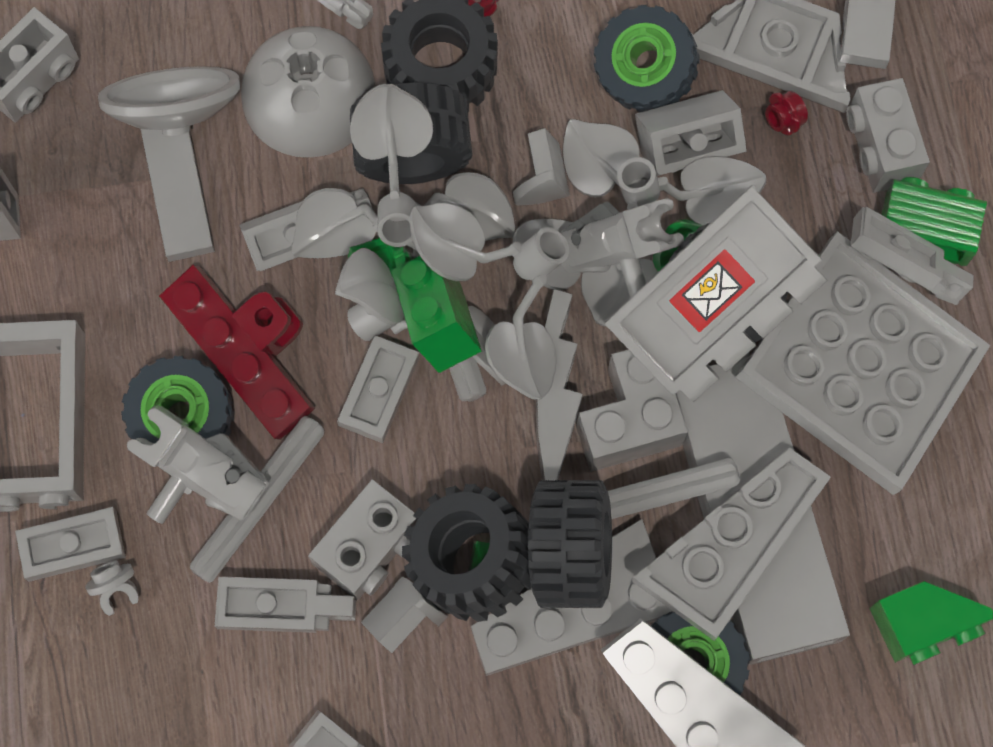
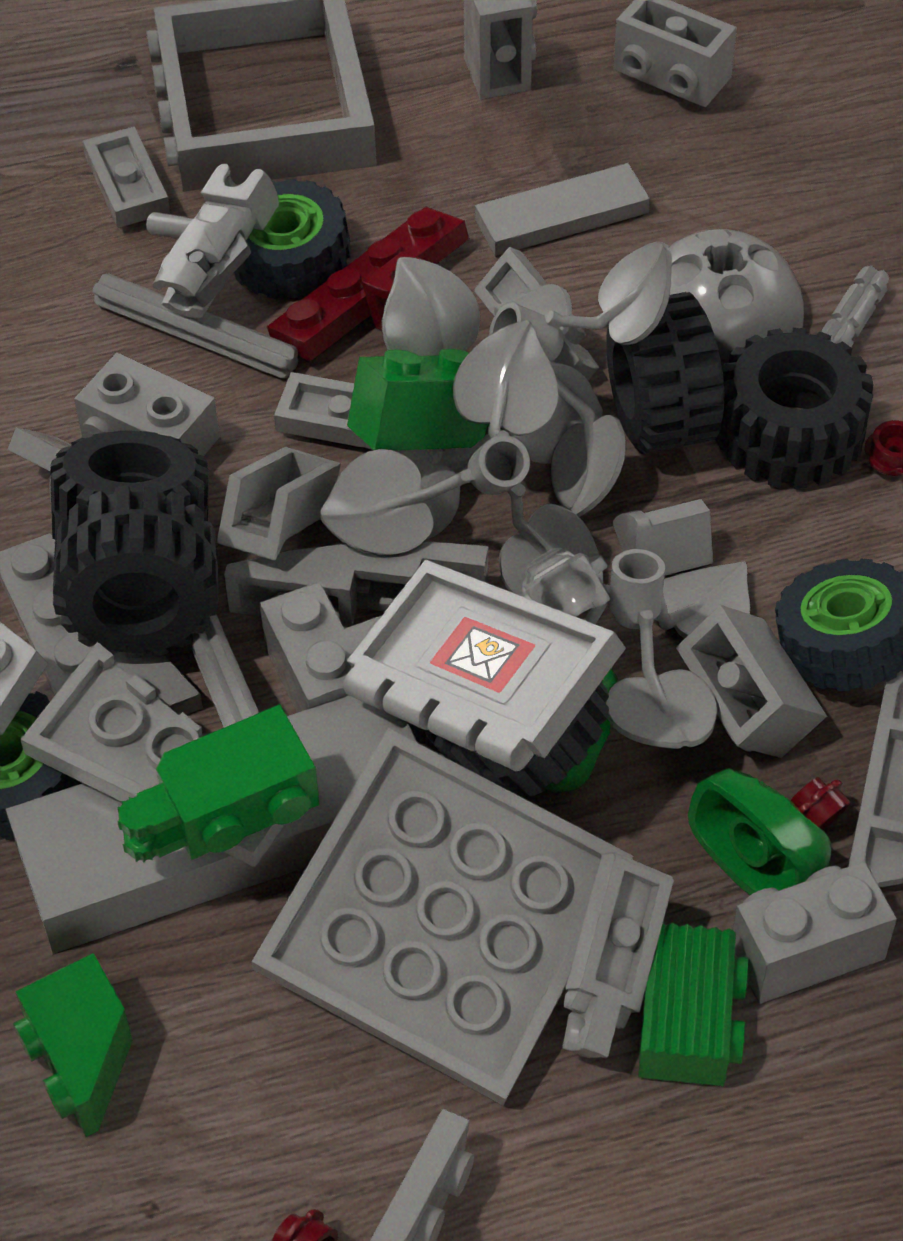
camera: 85 degrees right, 20 degrees down
light grey plate [85,560,138,616] -> none
light grey dish [98,67,240,136] -> none
light grey hinge [215,577,356,633] -> none
none -> green hinge [117,704,320,863]
none -> light grey window [217,447,341,561]
none -> green piece [688,768,831,895]

